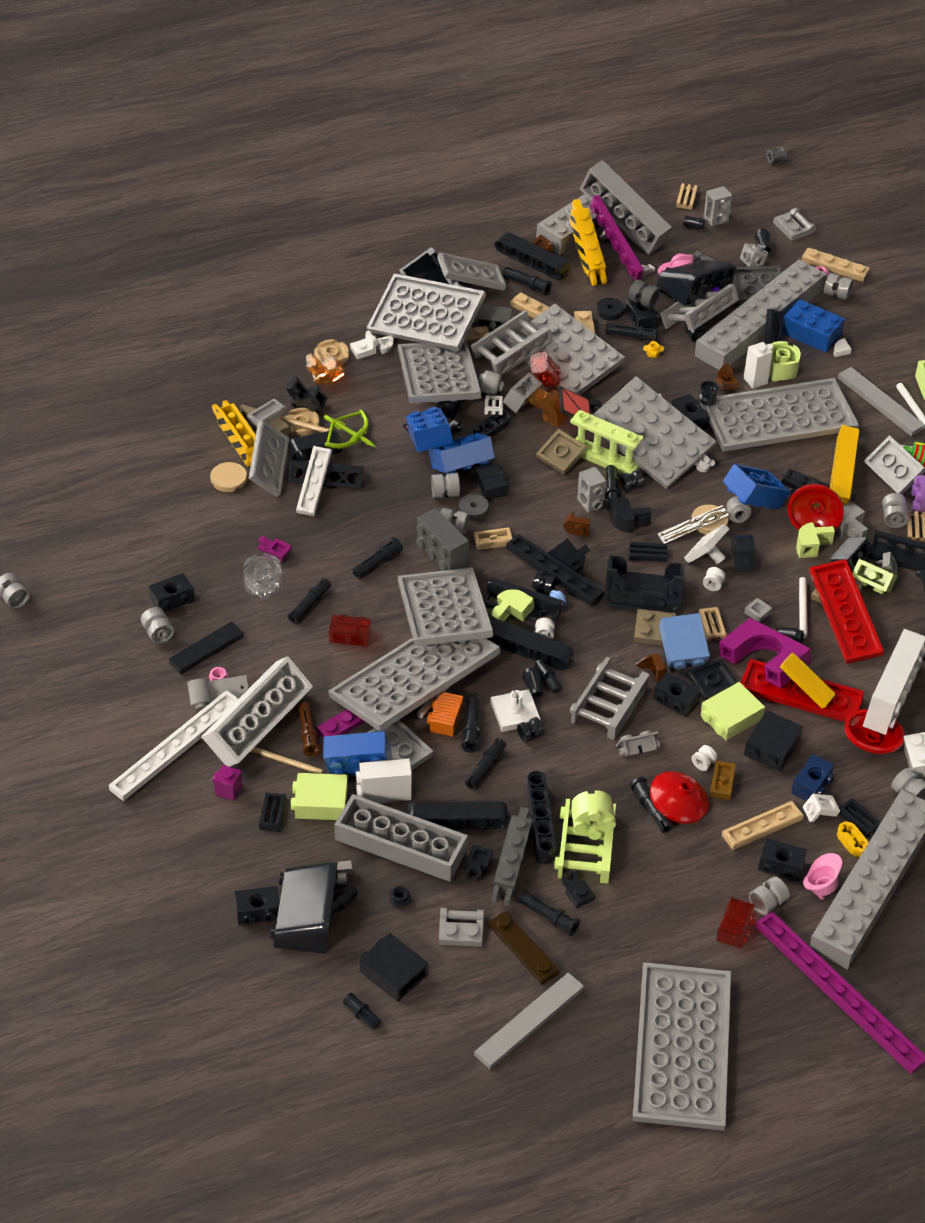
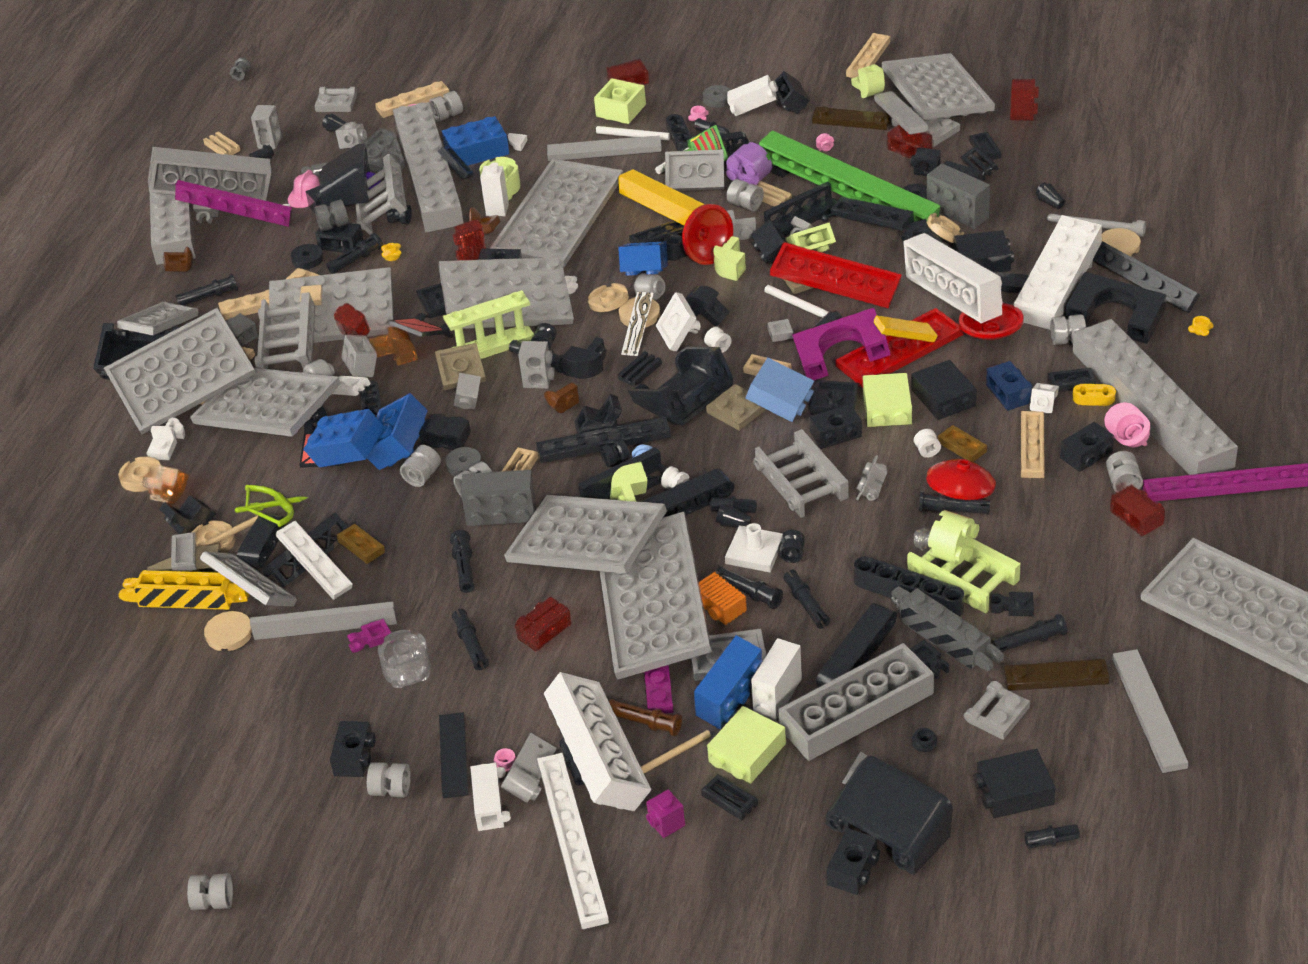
camera: 50 degrees left, 5 degrees down
black beam [494,232,570,280] -> none
yellow hinge [569,199,607,286] -> none
reddish brown plate [636,653,667,683] -> none
black wheel [699,381,718,406] -> none
none -> light grey tile [250,602,397,640]
none -> tan tile [300,285,323,305]
none -> pearl gold plate [337,524,385,564]
none -> clear red brick [453,219,486,261]
none -> light grey brick [454,373,481,409]
none -> white brick [470,763,510,831]
none -> tan tile [588,283,629,312]

